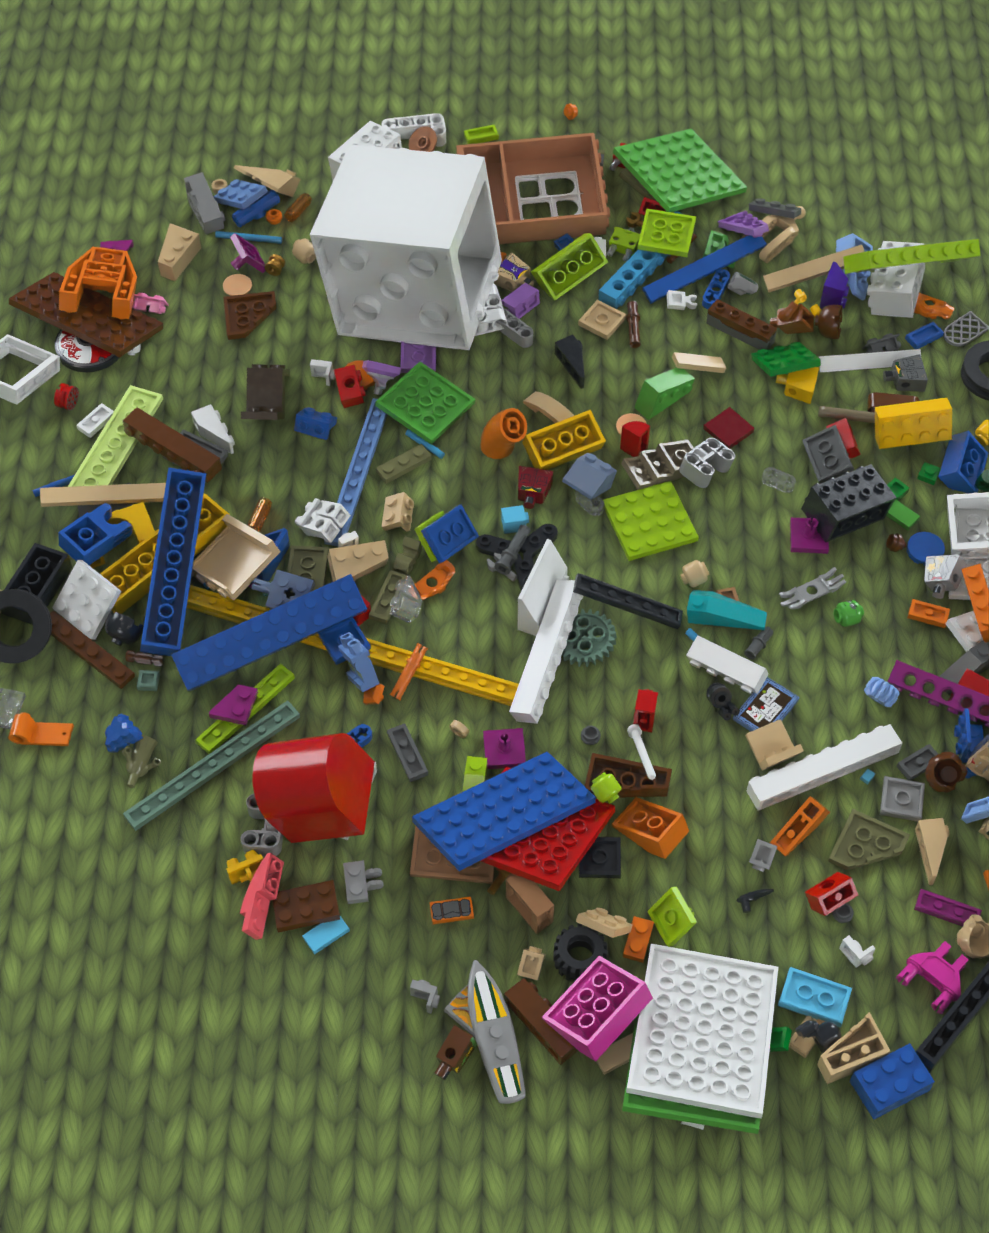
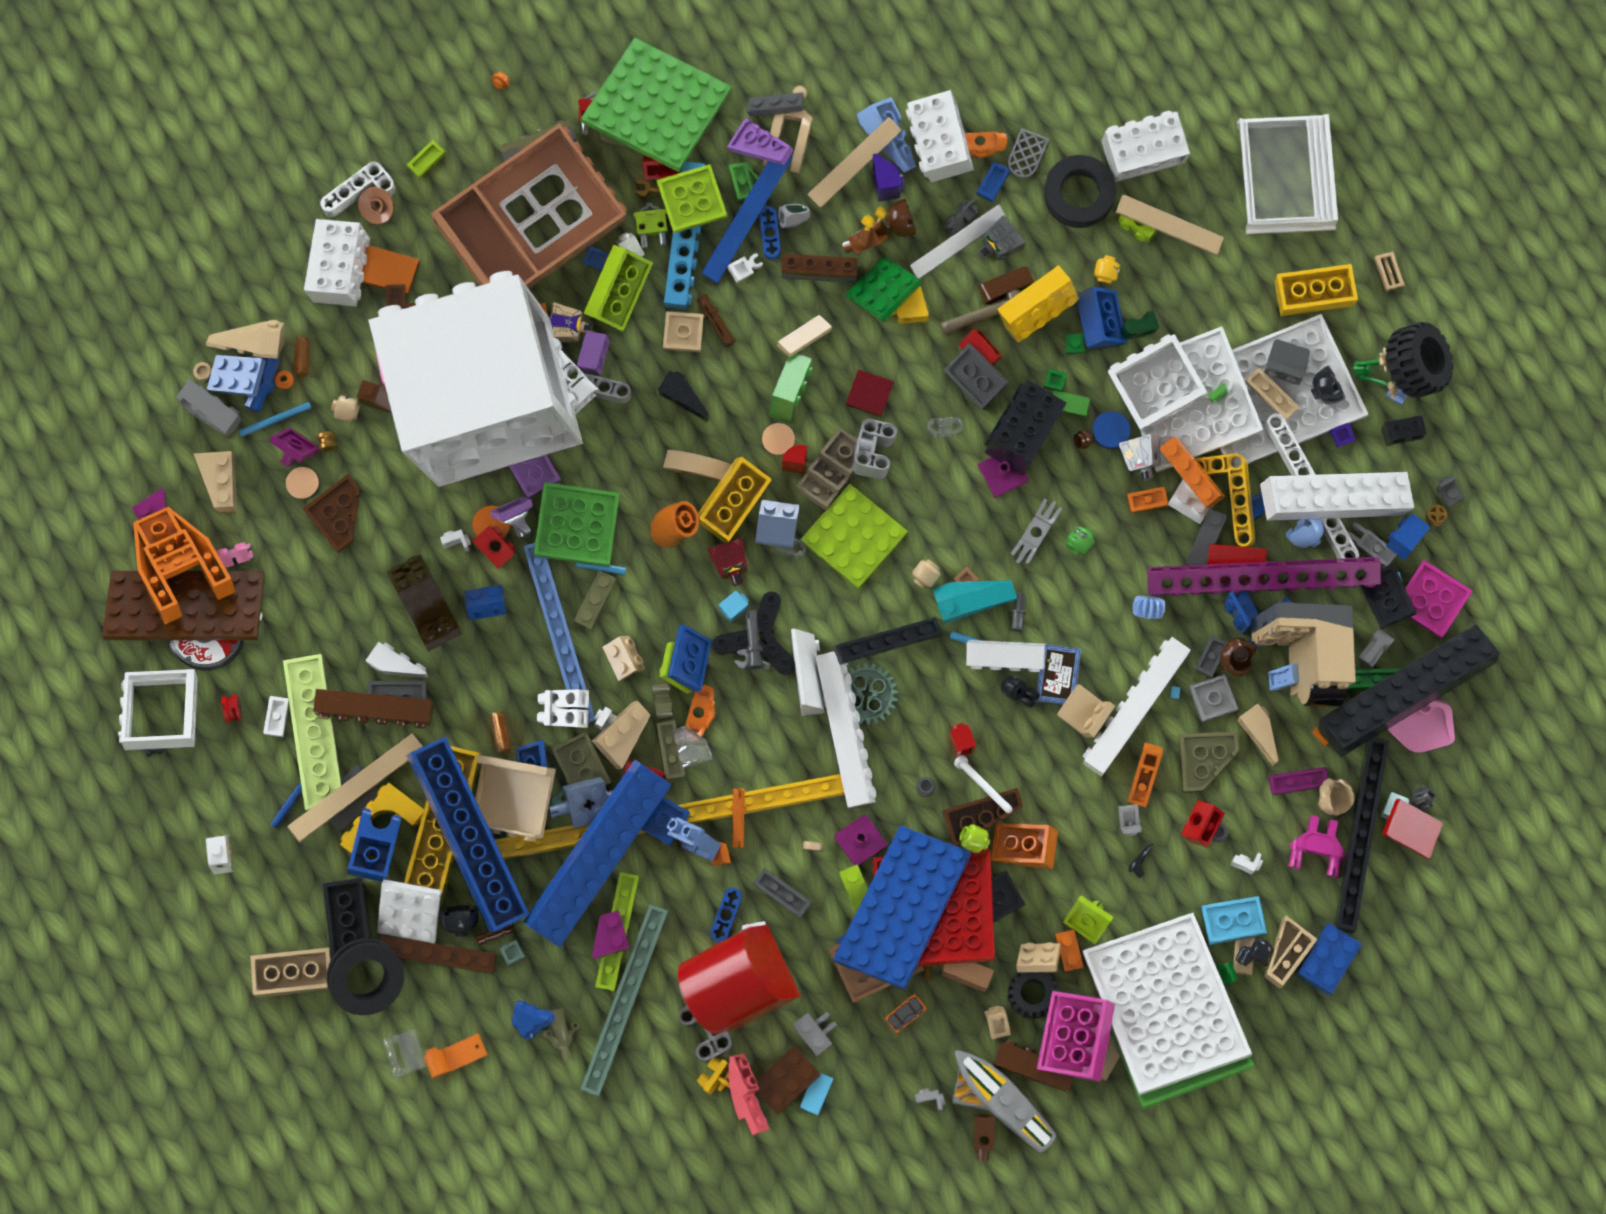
camera: 30 degrees left, 20 degrees up
lime arch [843,239,981,274] -> none

